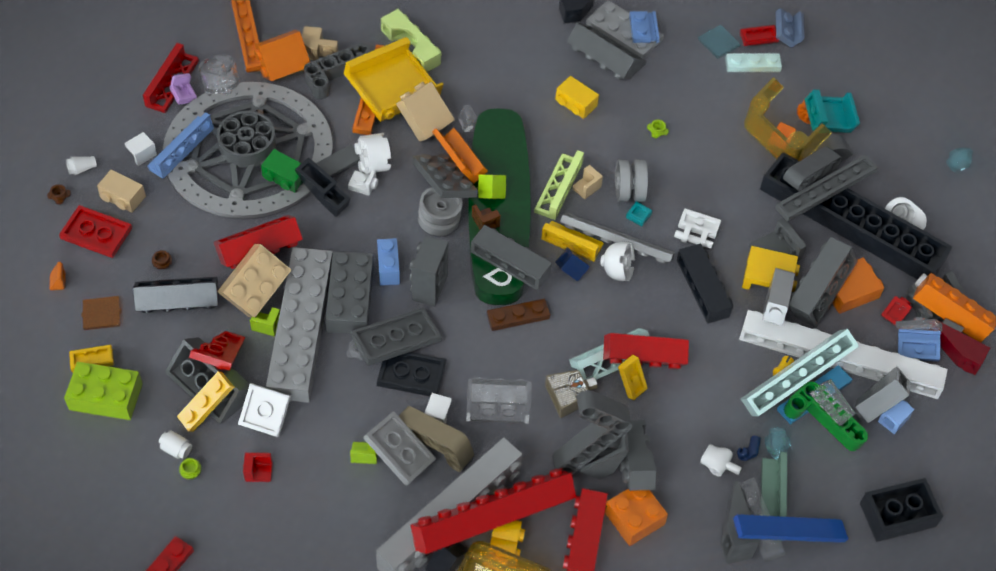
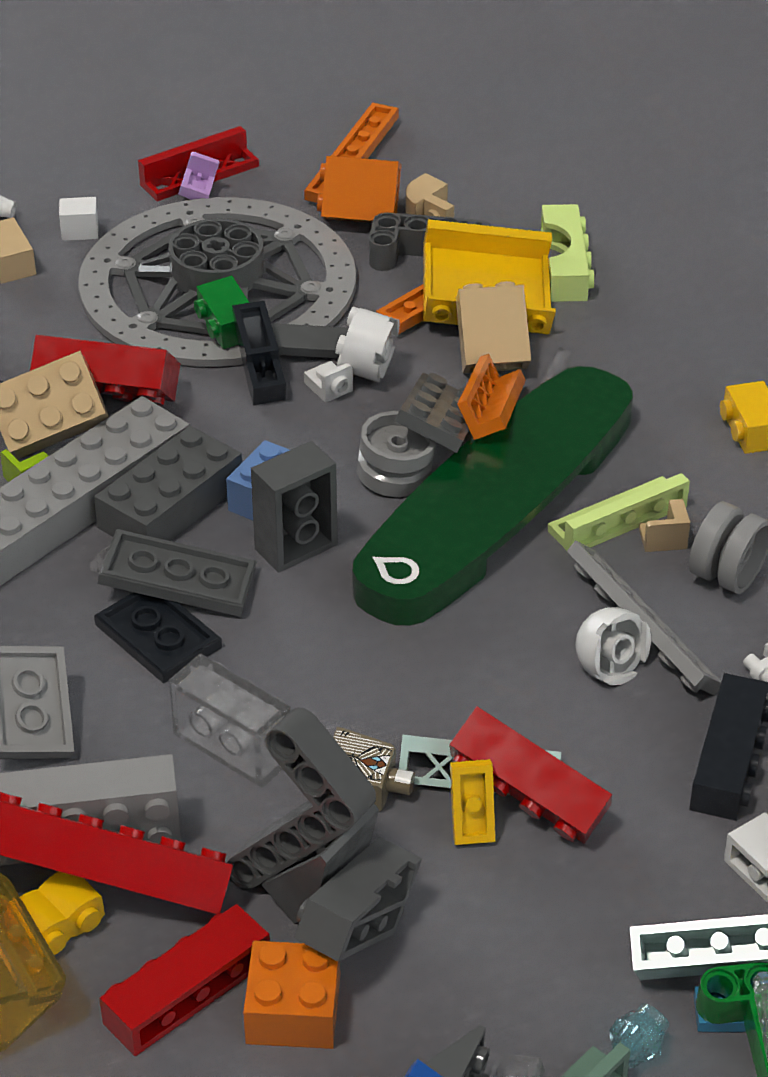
camera: 40 degrees right, 15 degrees down
medium blue fence [147,112,214,179] -> none
clear brick [198,54,240,95] -> none
dark tan beam [398,406,474,472] -> none
white panel [425,393,452,424] -> none
dark grey brick [471,225,552,290] -> none
reddish brown panel [472,205,501,230] -> none
lime panel [478,175,506,199] -> none
reddish brown plate [487,298,550,331] -> none
yellow panel [541,221,603,262] -> none
dark blue panel [555,247,590,281] -> none
teal tile [626,202,653,227] -> none
white piece [700,444,742,476] -> none
dark blue arm [737,436,761,461] -> none

